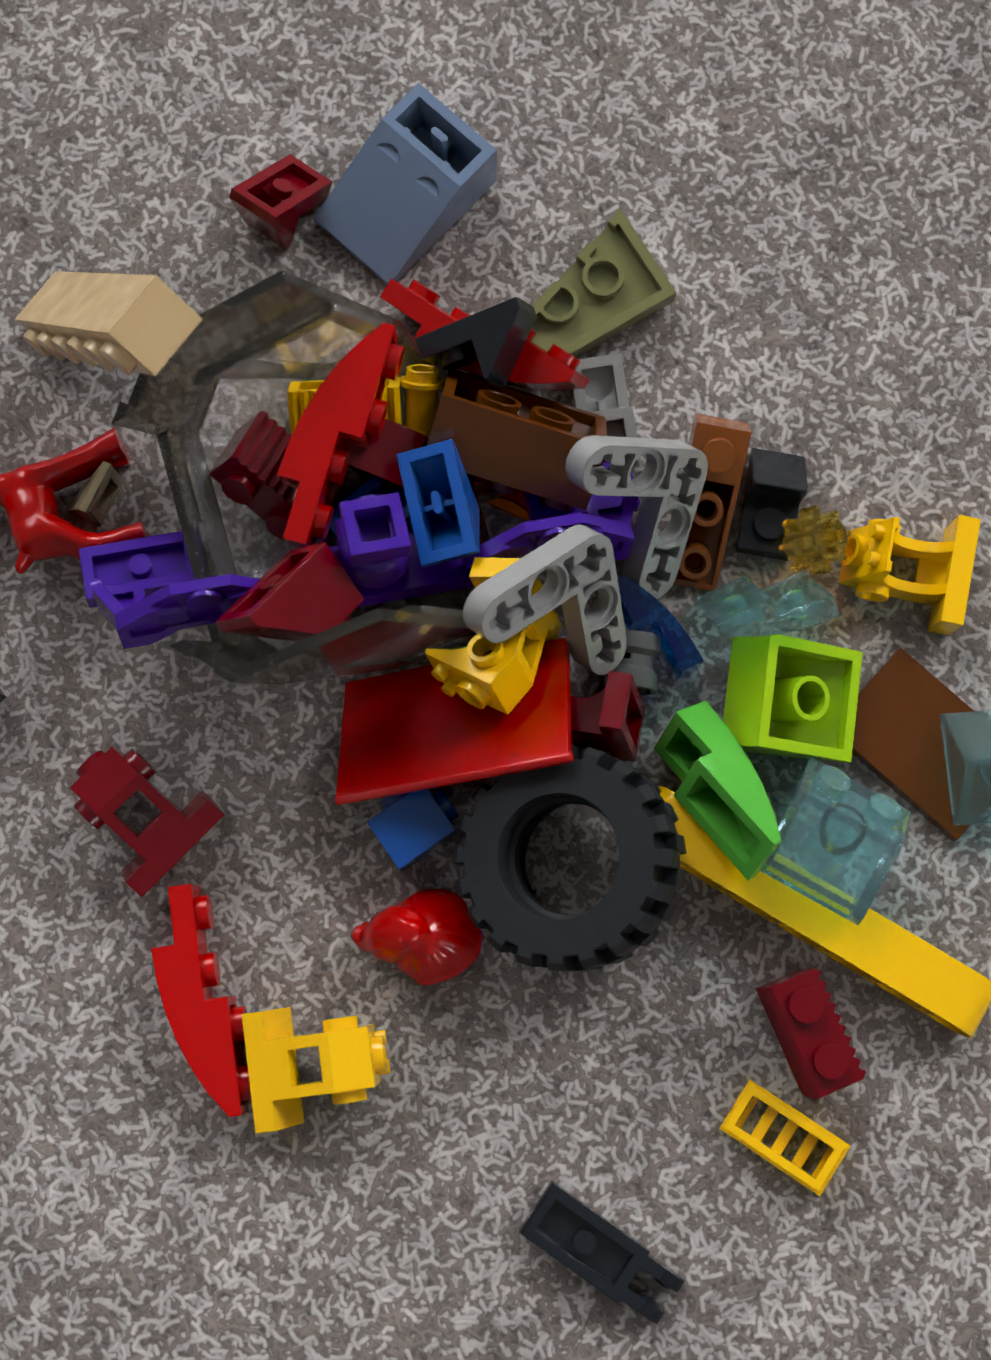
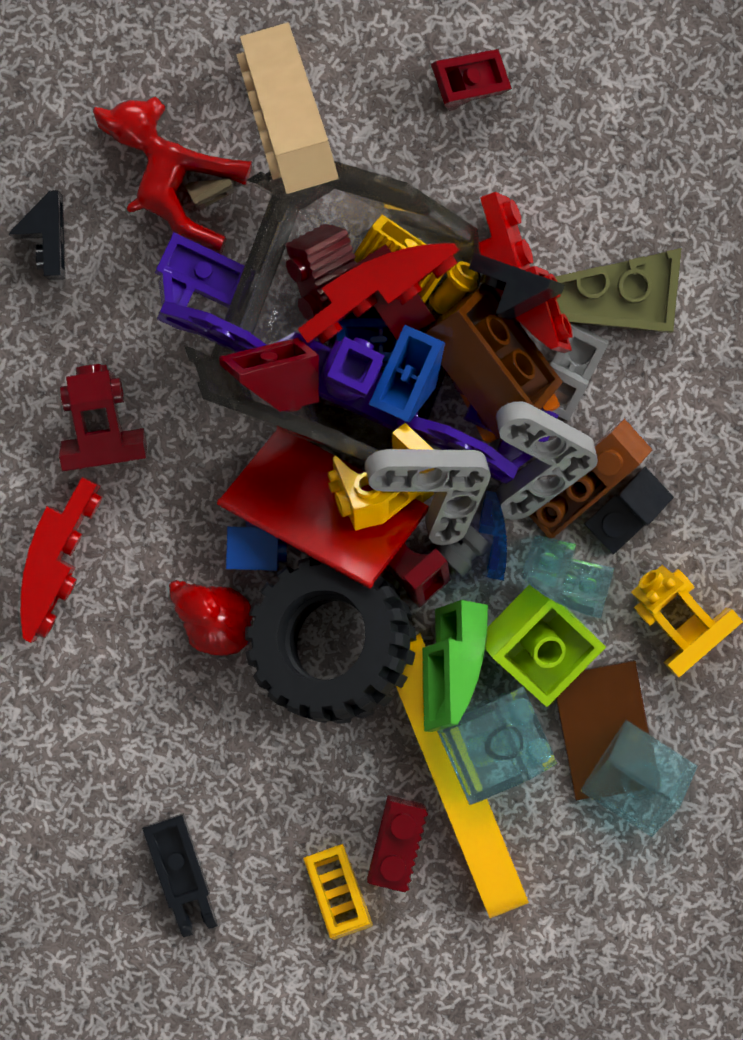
camera: 35 degrees right, 10 degrees up
yellow tile [242,1007,391,1134] -> none
sand blue slope [313,83,497,285] -> none
clear yellow gear [778,505,851,576] -> none

